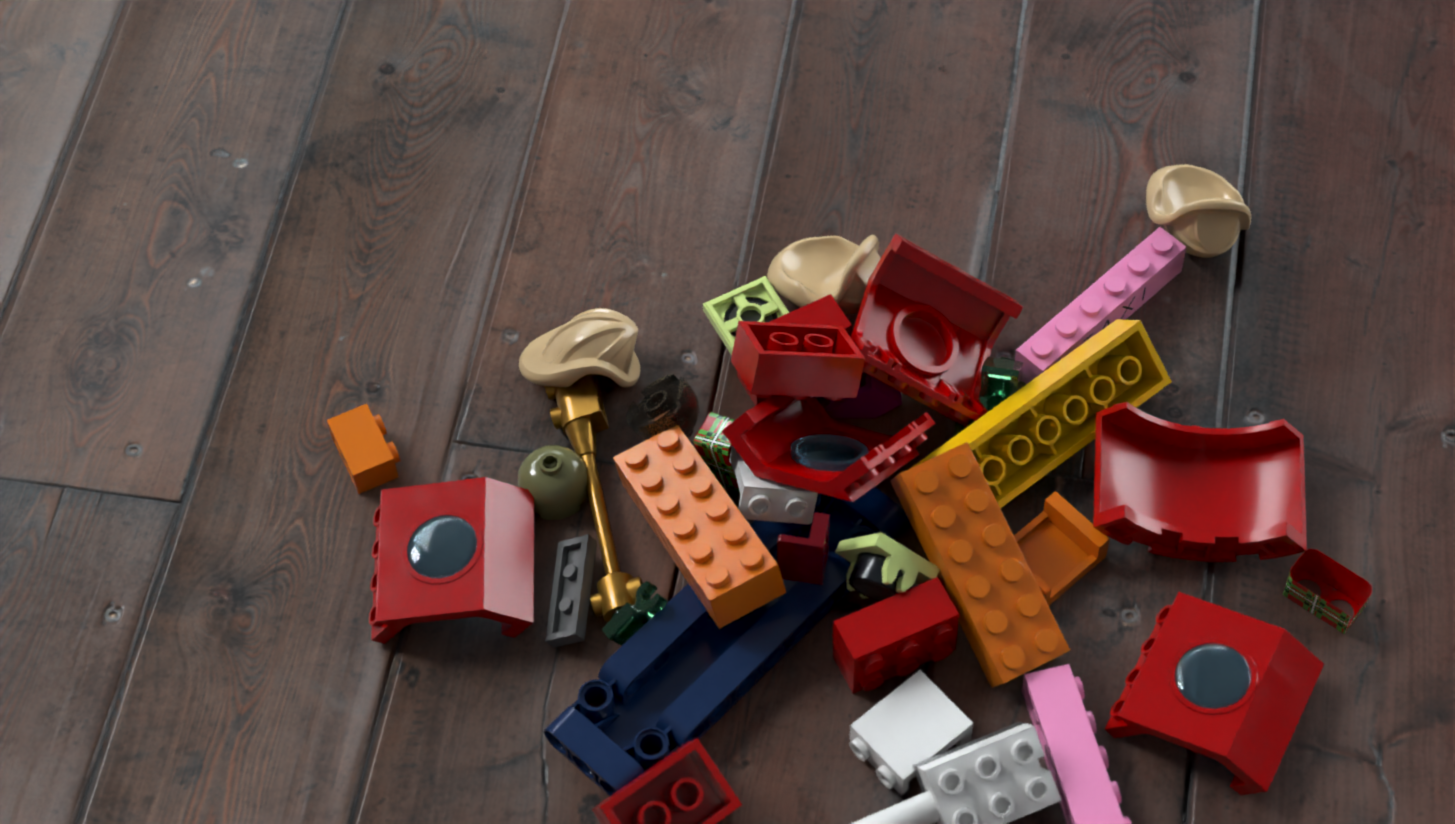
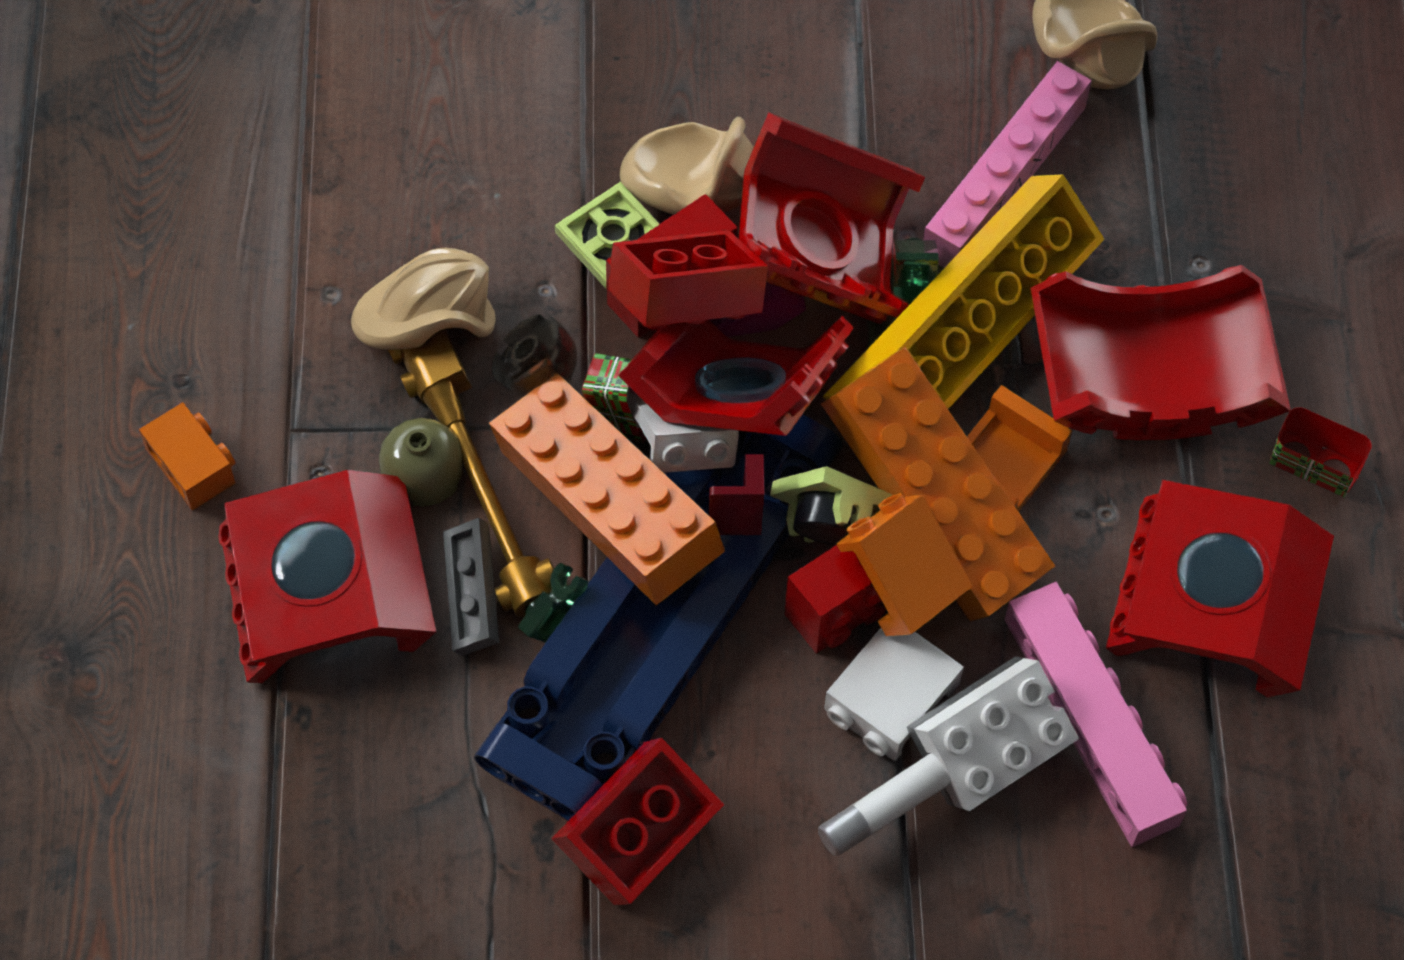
camera: 15 degrees left, 5 degrees up
none -> orange panel [837,493,973,636]

